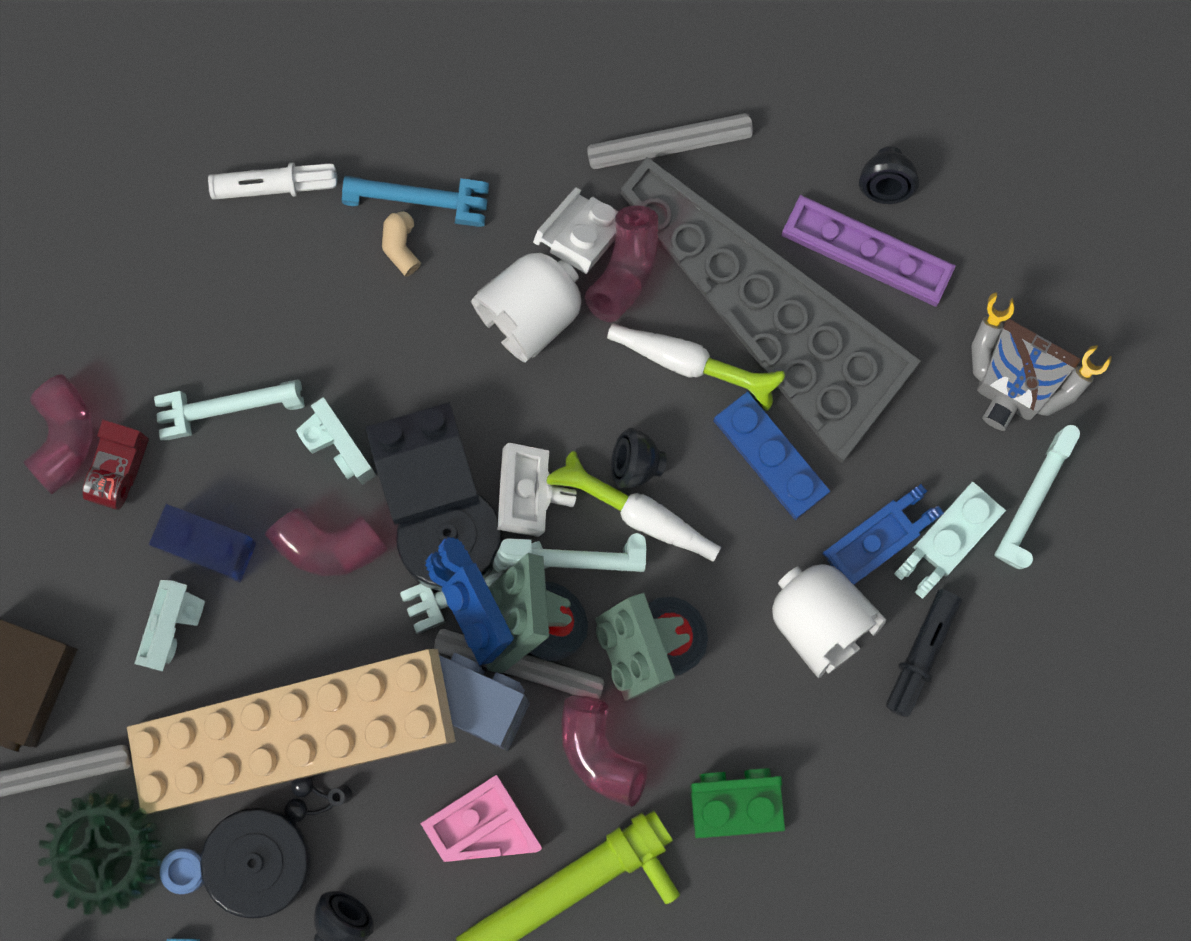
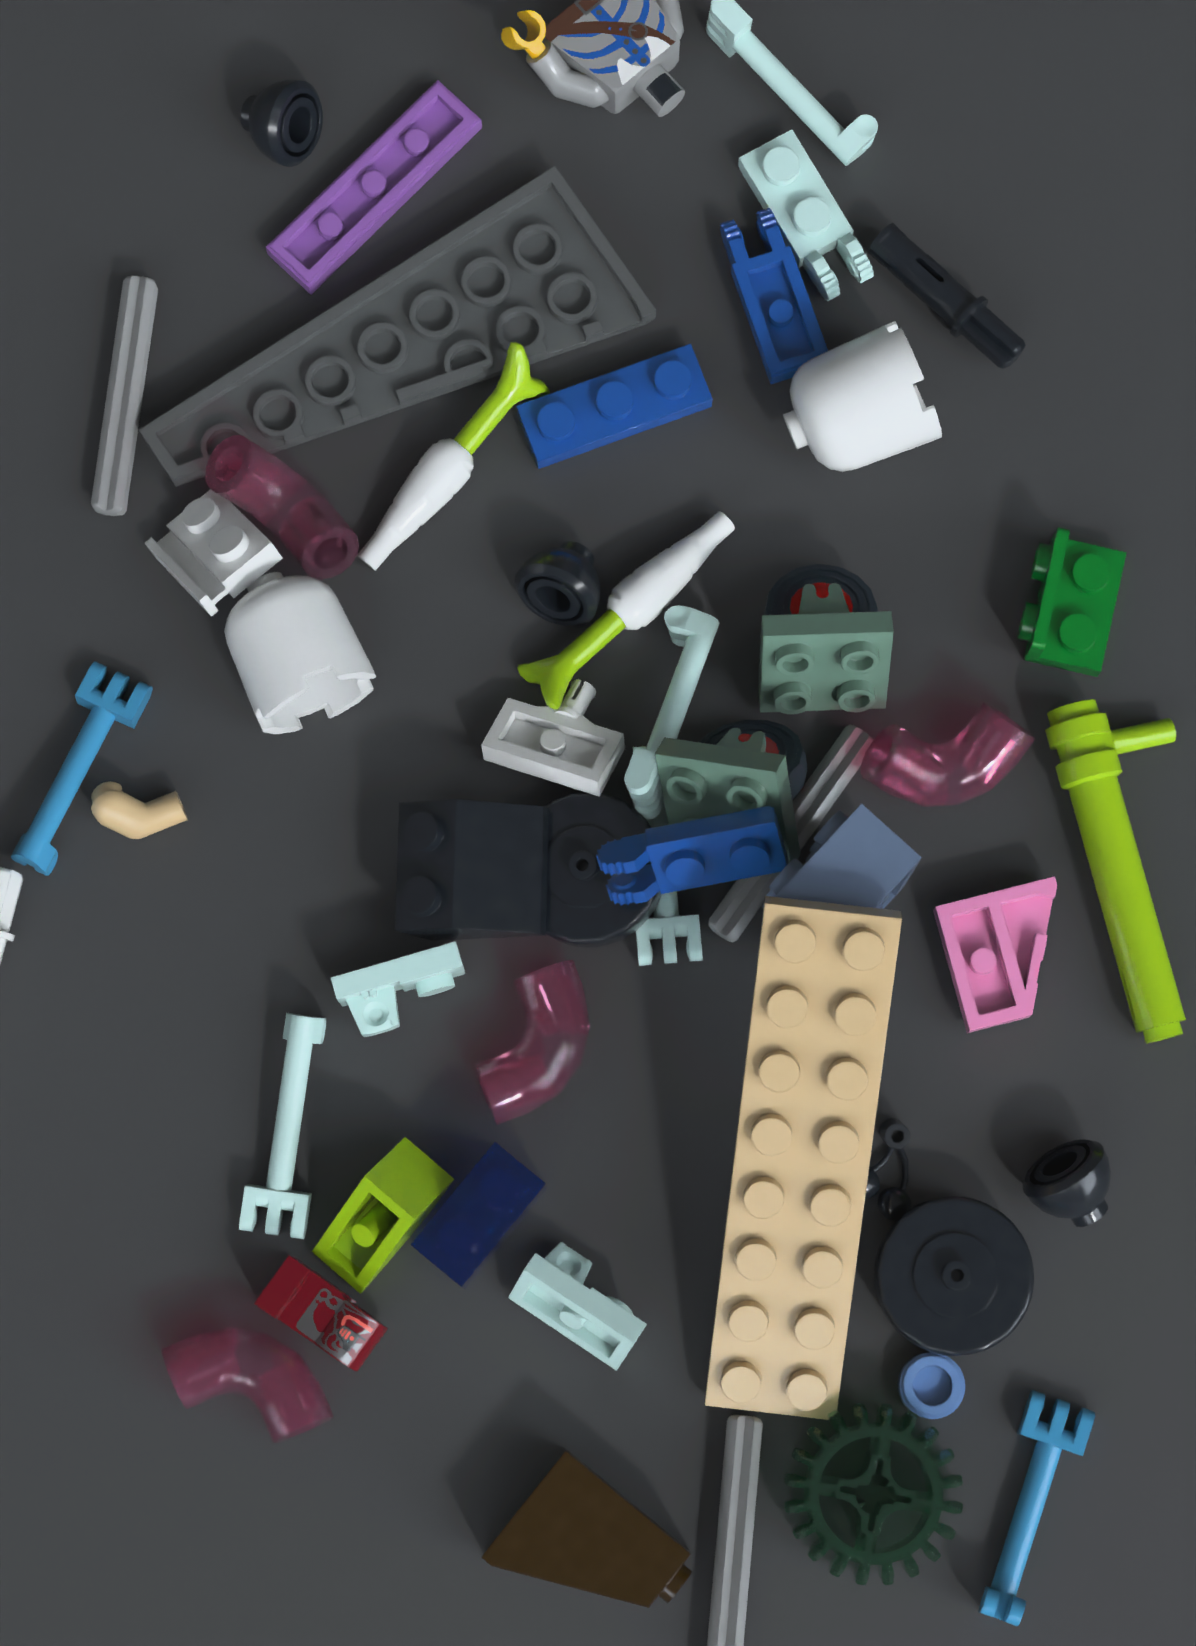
camera: 75 degrees left, 0 degrees up
none -> lime slope [312,1137,454,1294]

